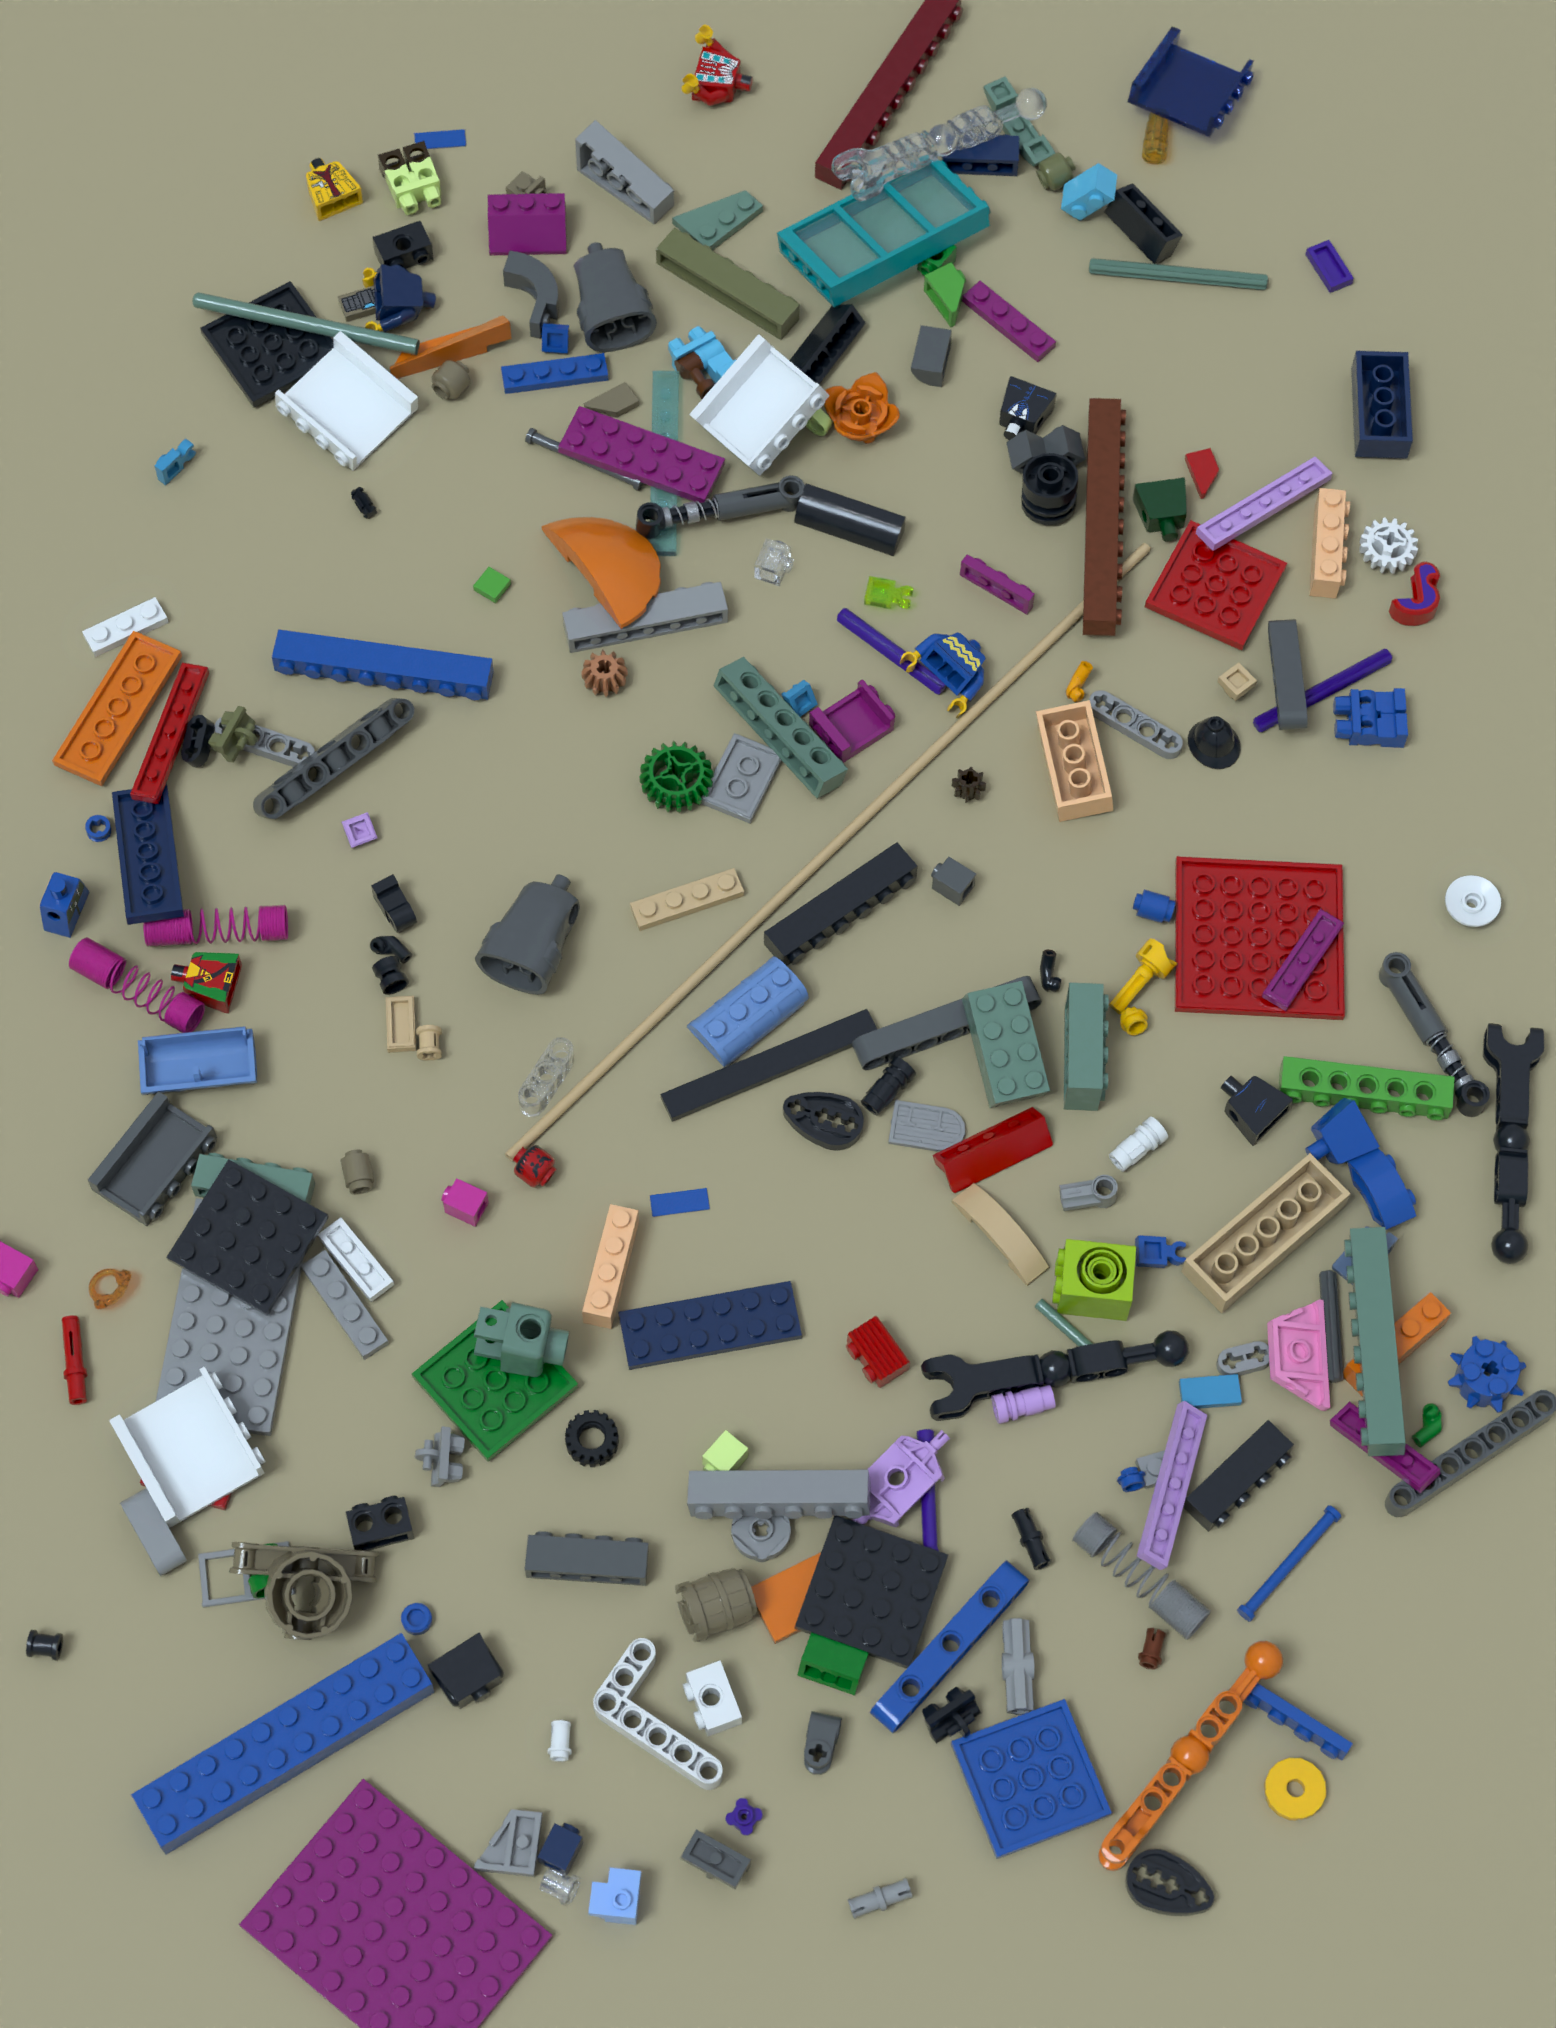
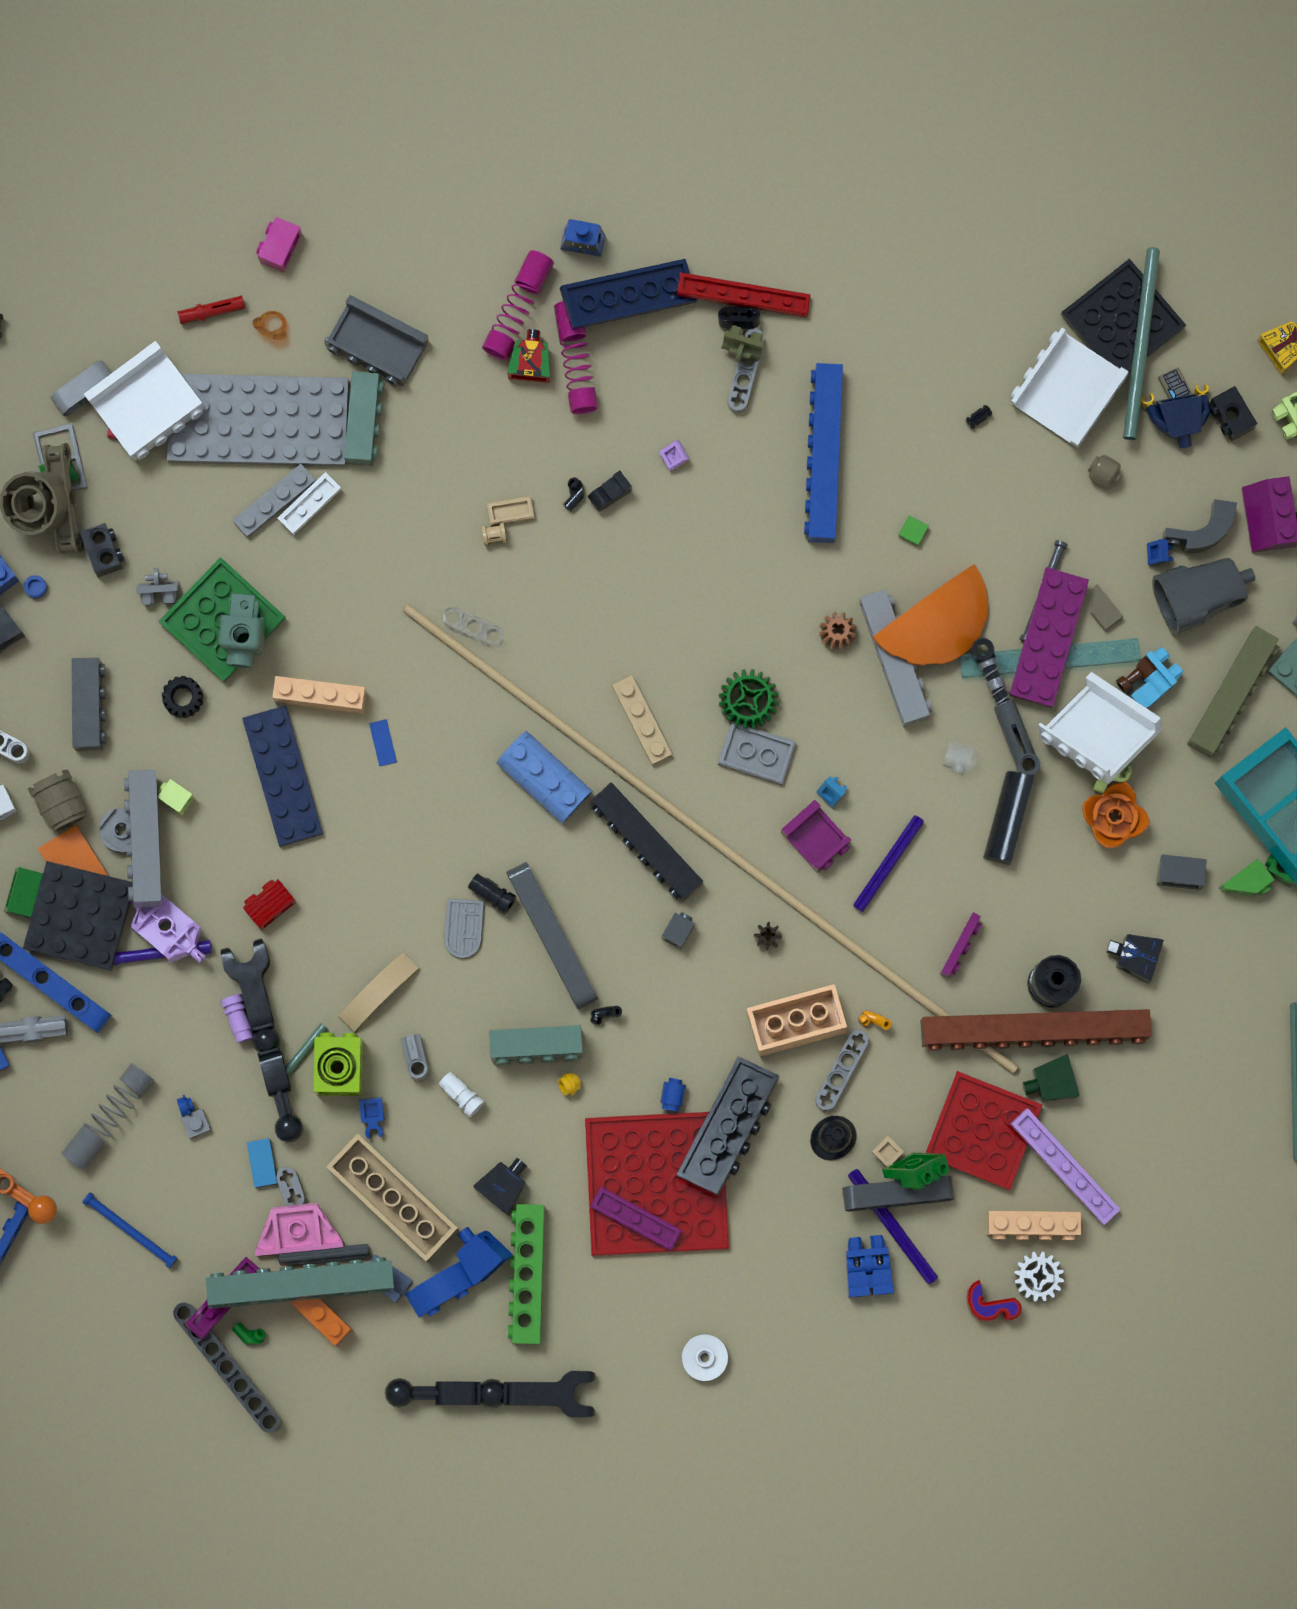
camera: 85 degrees right, 15 degrees up
orange plate [52,631,182,786] -> none
white plate [82,597,169,657] -> none
blue bush [85,815,111,842] -> none
medium blue container [138,1026,257,1096] -> none
dark azure plate [154,439,196,485] -> none
black plate [166,1159,329,1316] -> none
dark grey beam [253,698,414,819] -> none
dark tan brick [340,1150,374,1194] -> none
black wheel [372,956,409,995] -> none
orange wedge [389,315,512,379] -> none
dark pink brick [441,1178,489,1227] -> none
dark grey torso [475,874,580,995] -> none
blue plate [501,353,608,394] -> none
red head [513,1145,557,1188] -> none
black tile [660,1009,877,1122] -> none
sand green brick [713,657,848,799] -> none
black piece [783,1092,864,1151] -> none
black brick [789,304,866,384] -> none
clear neon green plate [864,576,913,609] -> none
blue torso [900,632,986,718] -> none
red panel [933,1107,1053,1193] -> none
magenta plate [962,281,1056,362] -> none
sand green brick [962,981,1050,1108] -> none
dark grey brick [1006,425,1085,474] -> none
black pin [1011,1508,1052,1570] -> none
yellow piece [1109,938,1177,1014] -> none
lavender plate [1137,1401,1207,1570] -> none
copper pin [1138,1628,1166,1669] -> none
black brick [1183,1420,1294,1532] -> none
red tile [1185,448,1219,499] -> none
dark blue brick [1351,351,1413,458] -> none
piece [1379,952,1490,1117] -> none
blue brick [1448,1336,1526,1413] -> none
none -> black plate [676,1056,779,1197]
none -> green plate [882,1153,950,1190]

